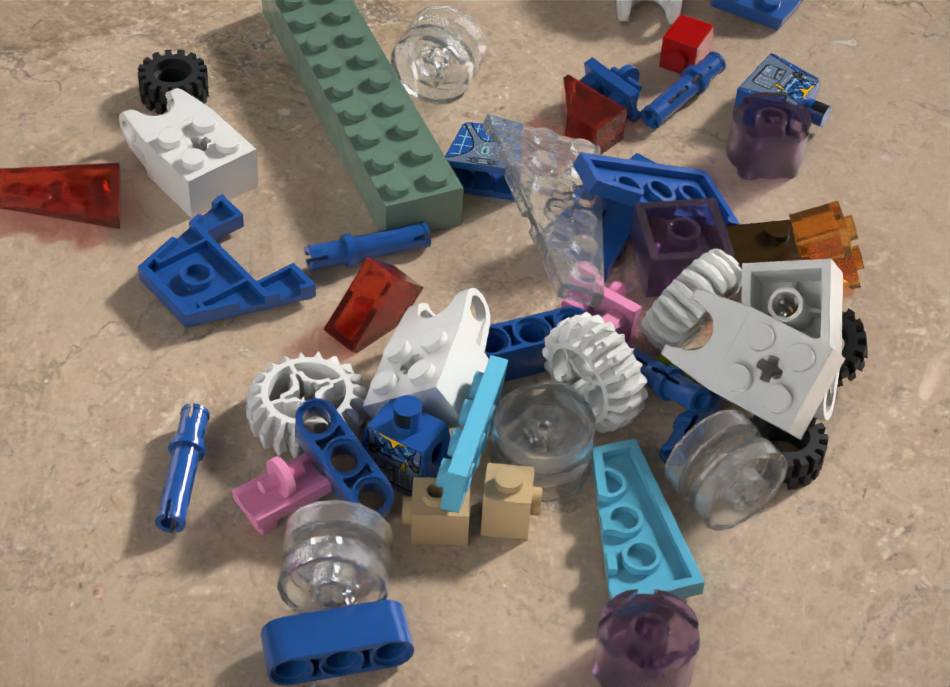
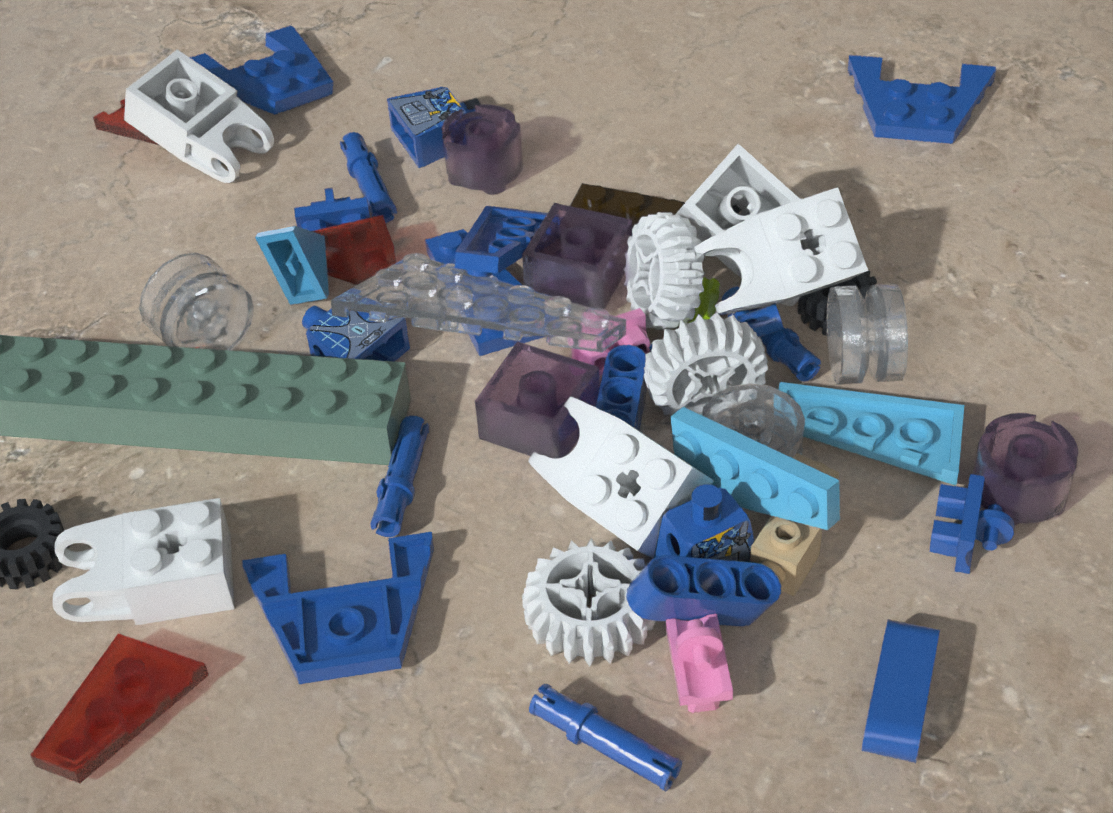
camera: 55 degrees left, 0 degrees up
clear wheel [277,500,393,614] -> none
clear red slope [323,257,424,354] -> none
red brick [659,14,715,74] -> none
clear orange slope [789,201,865,289] -> none
none -> dark azure slope [255,226,329,305]
none -> clear purple brick [475,341,600,459]
none -> blue hips [929,474,1015,574]

